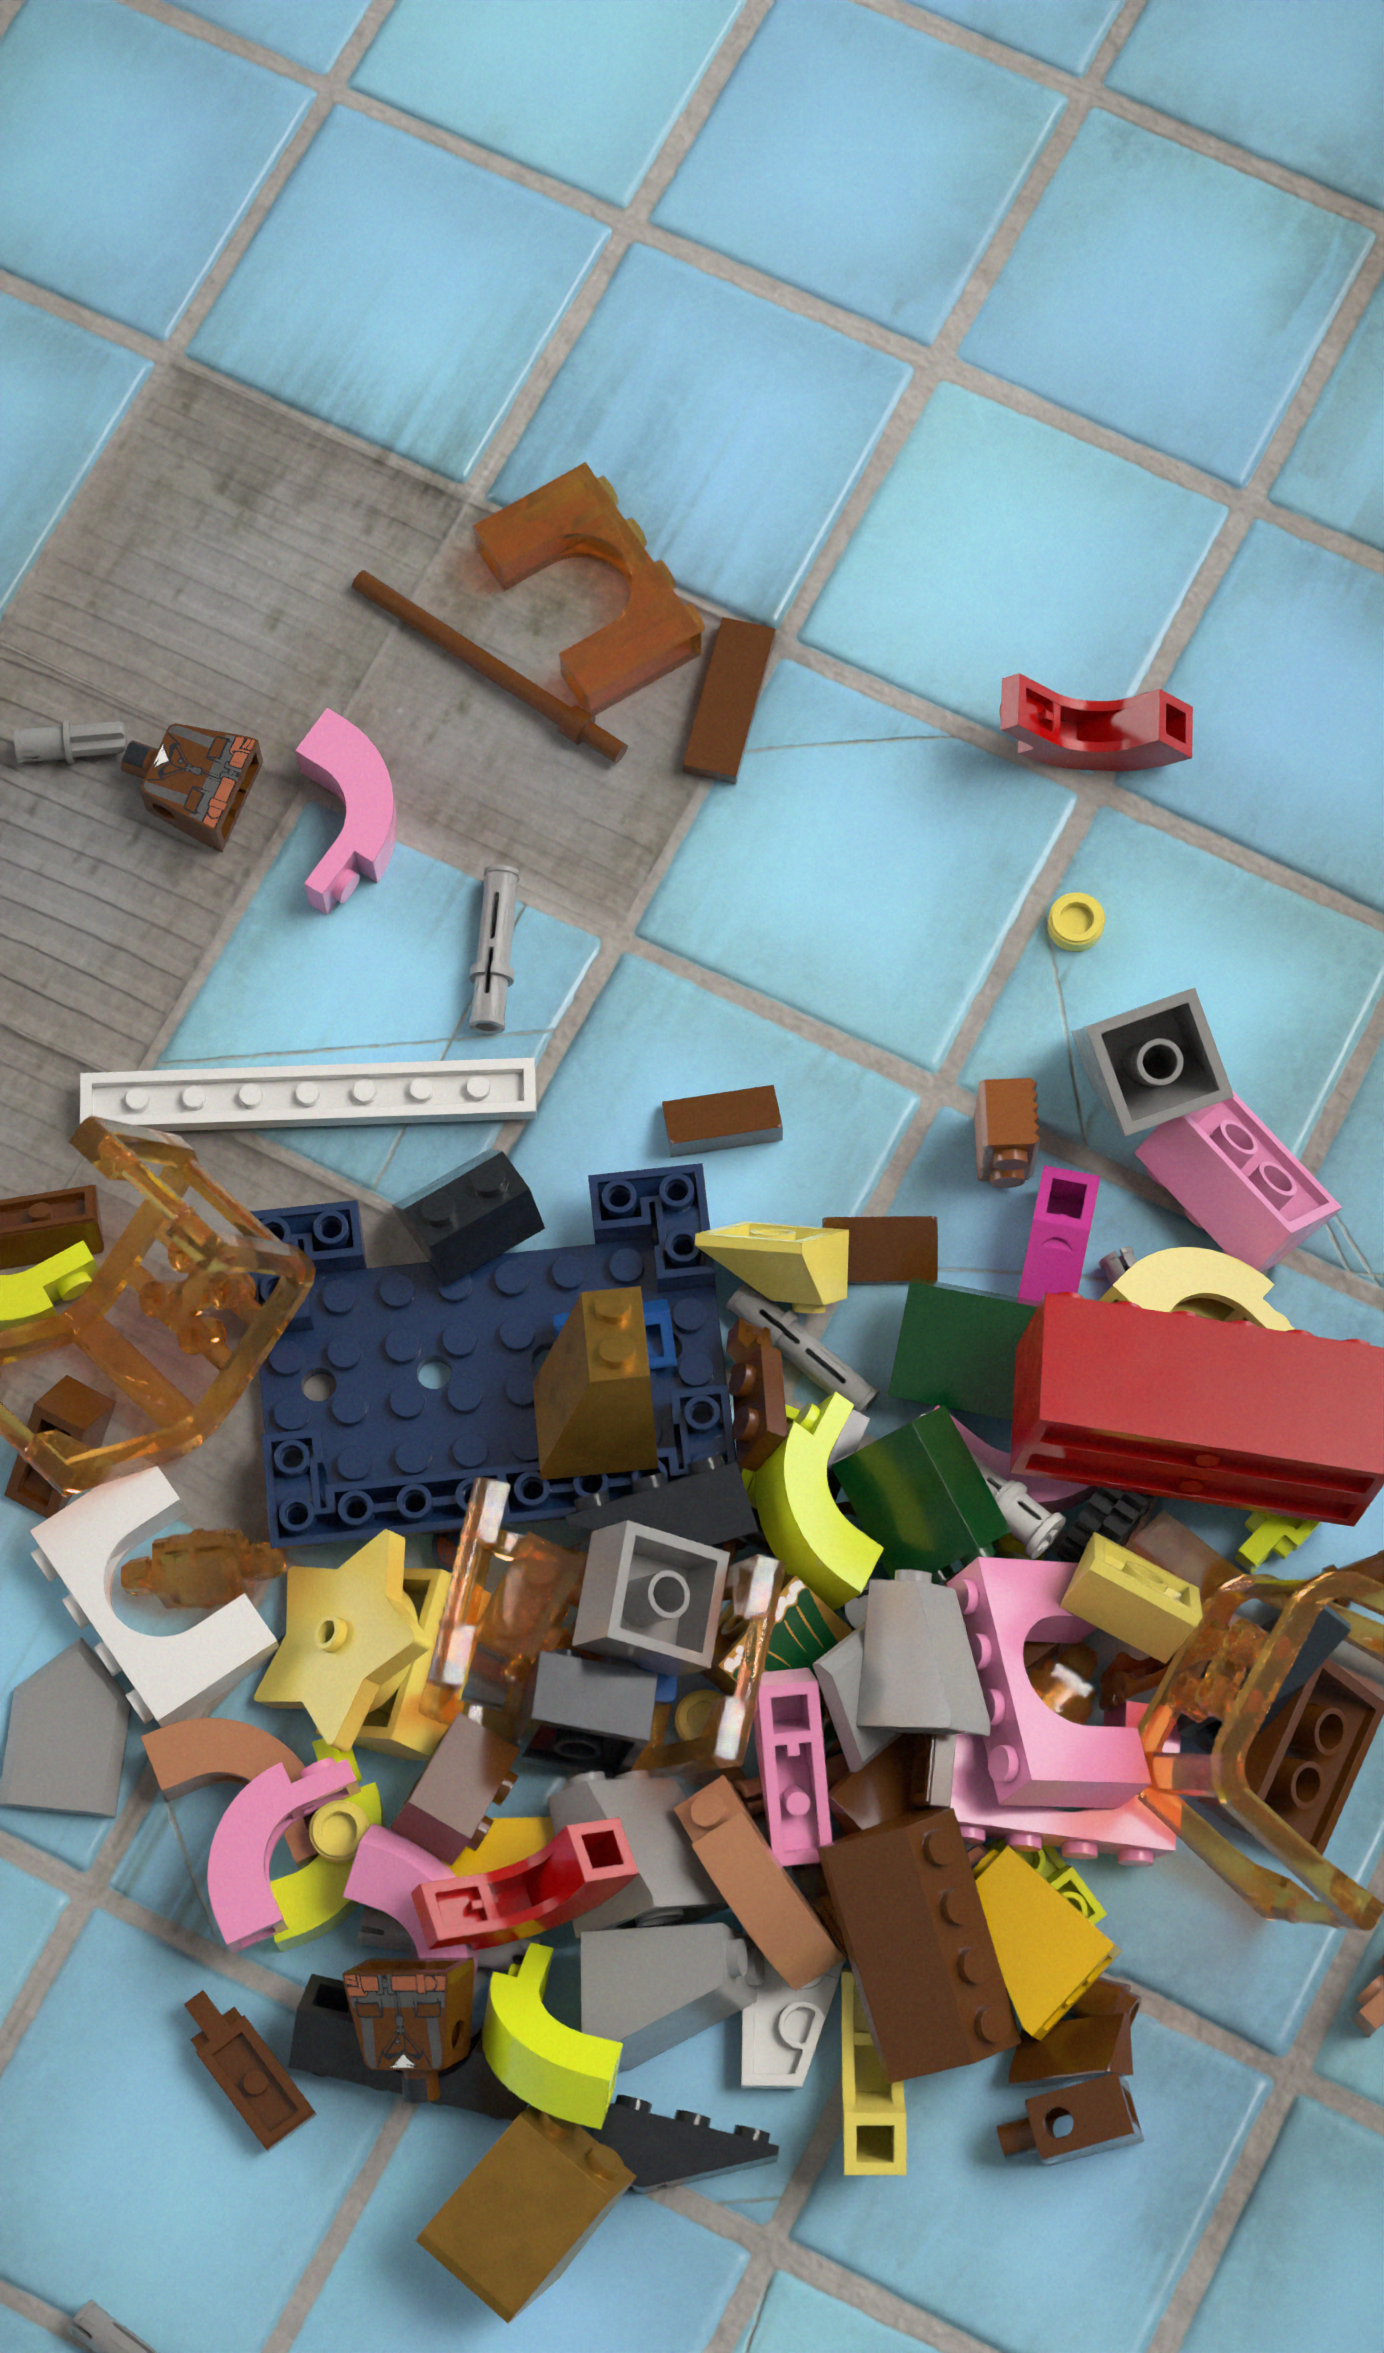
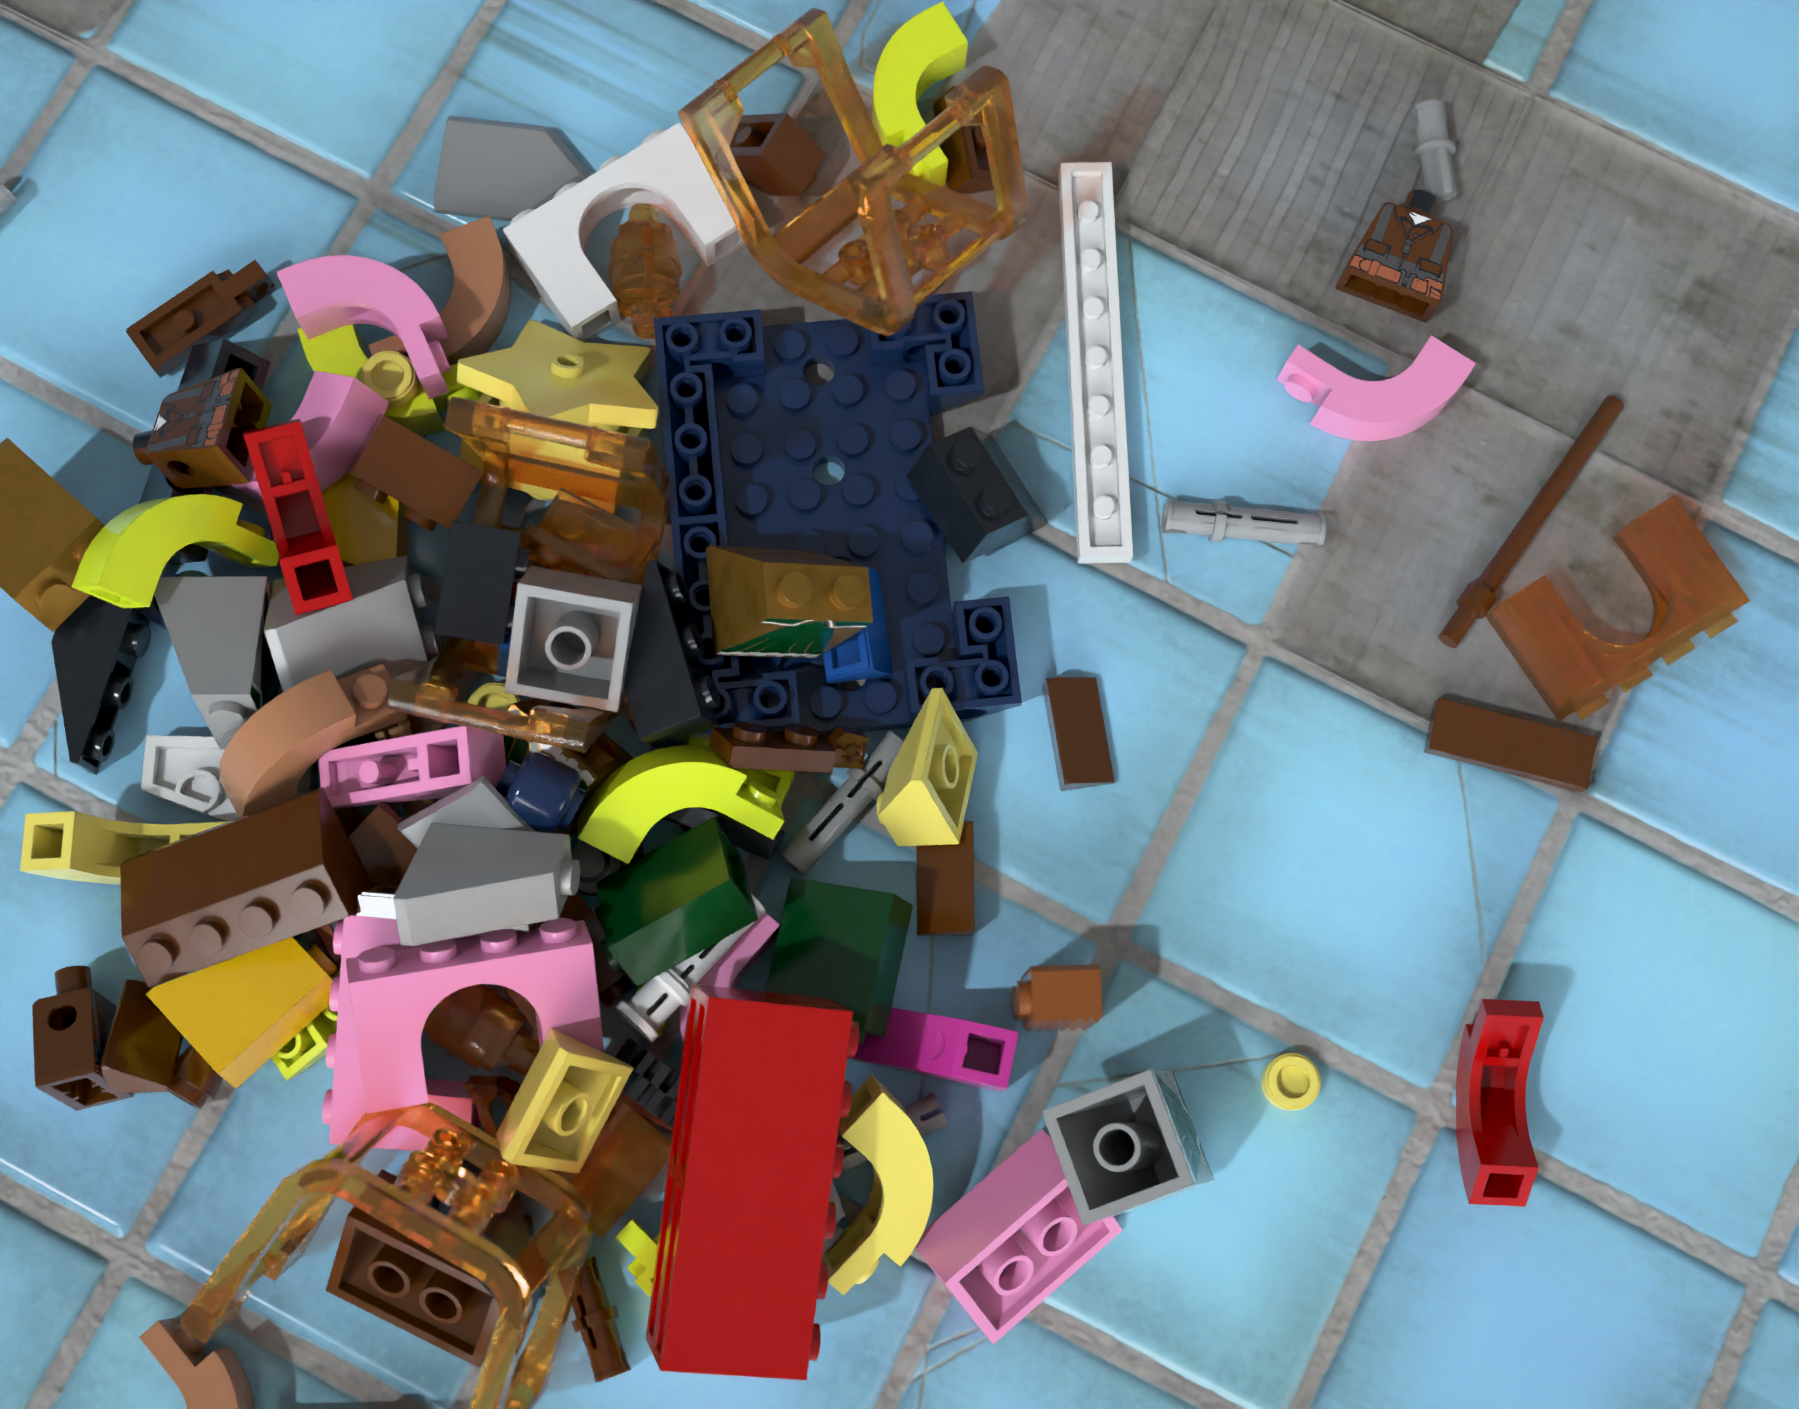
camera: 80 degrees right, 5 degrees up
none -> dark blue head [495,751,586,833]

